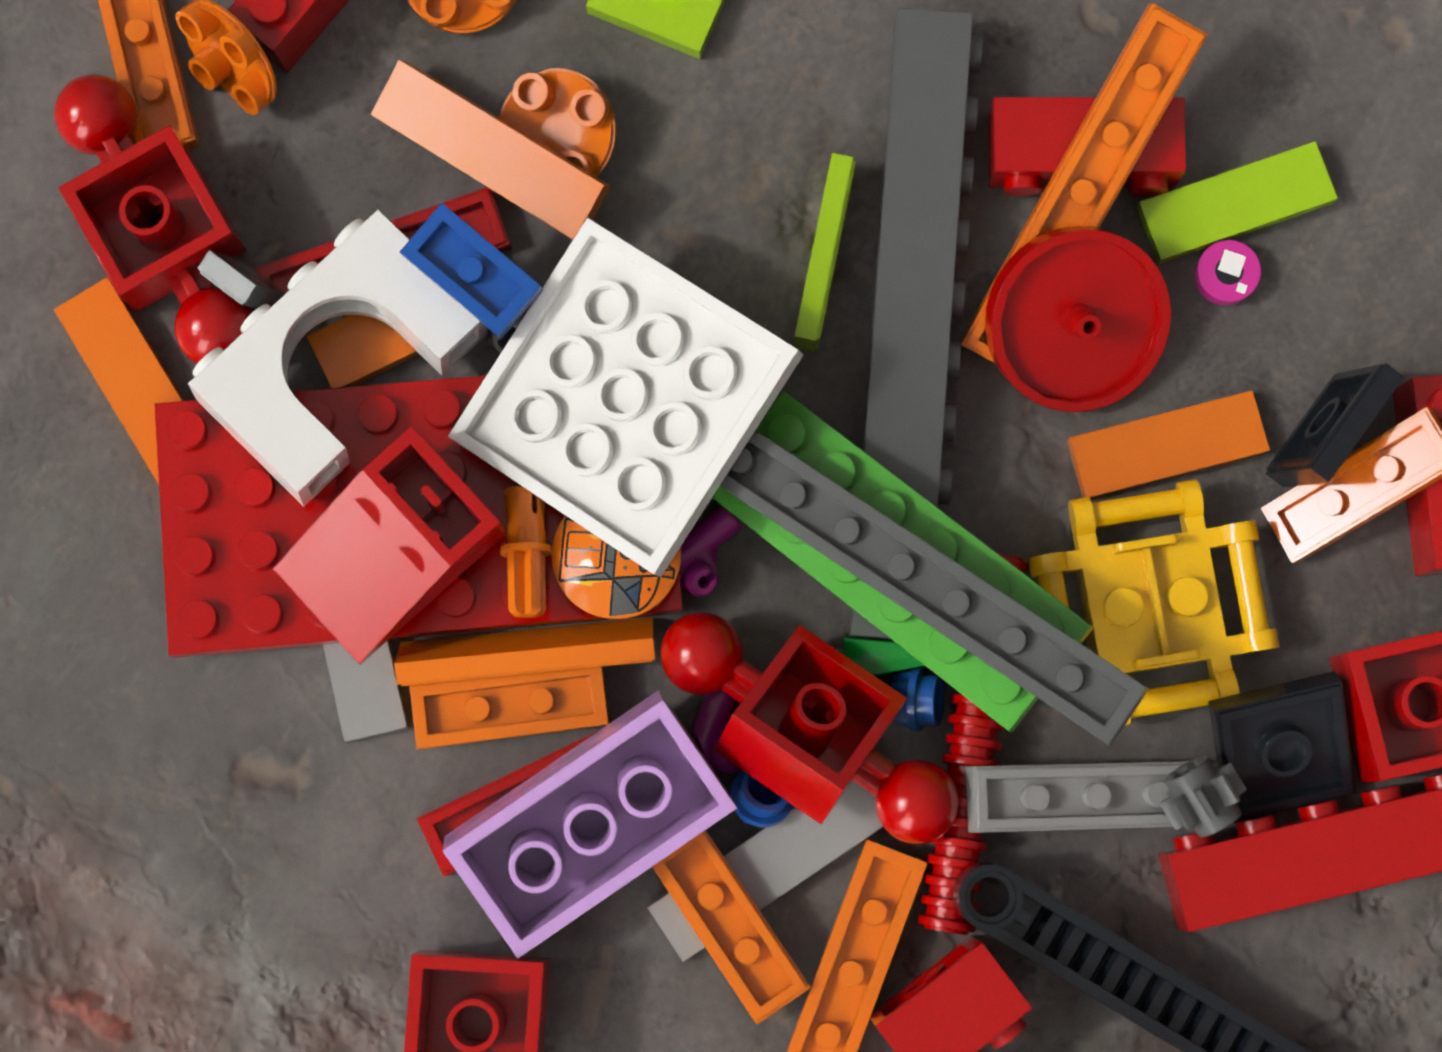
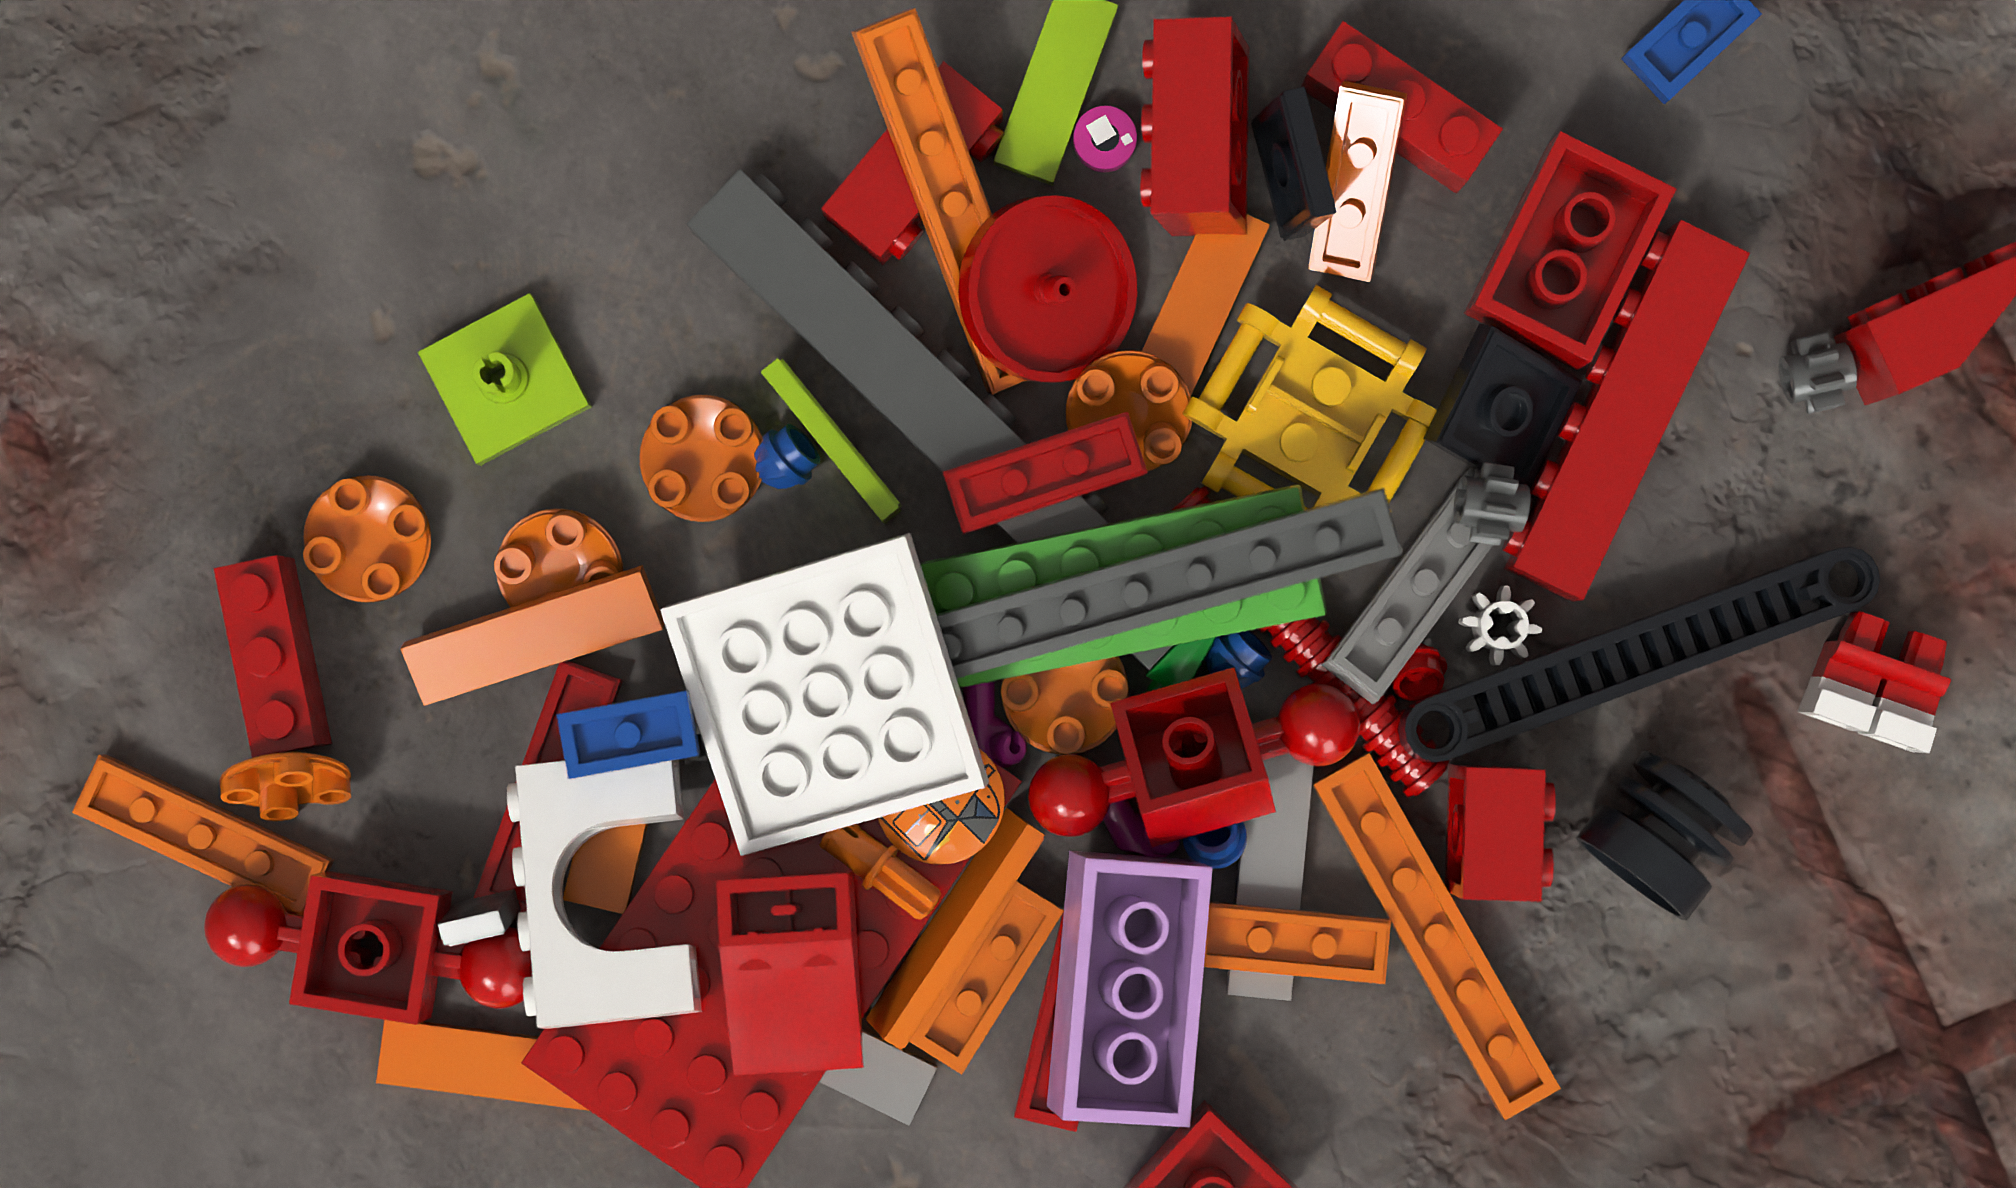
camera: 50 degrees left, 5 degrees up
none -> orange dish [640,395,763,522]
none -> blue plate [754,424,820,489]
none -> red tile [943,411,1148,535]
none -> orange dish [1001,656,1129,755]
none -> orange dish [1066,350,1192,471]
none -> red brick [1140,17,1249,236]
none -> red plate [1390,643,1447,701]
none -> white gear [1458,586,1542,665]

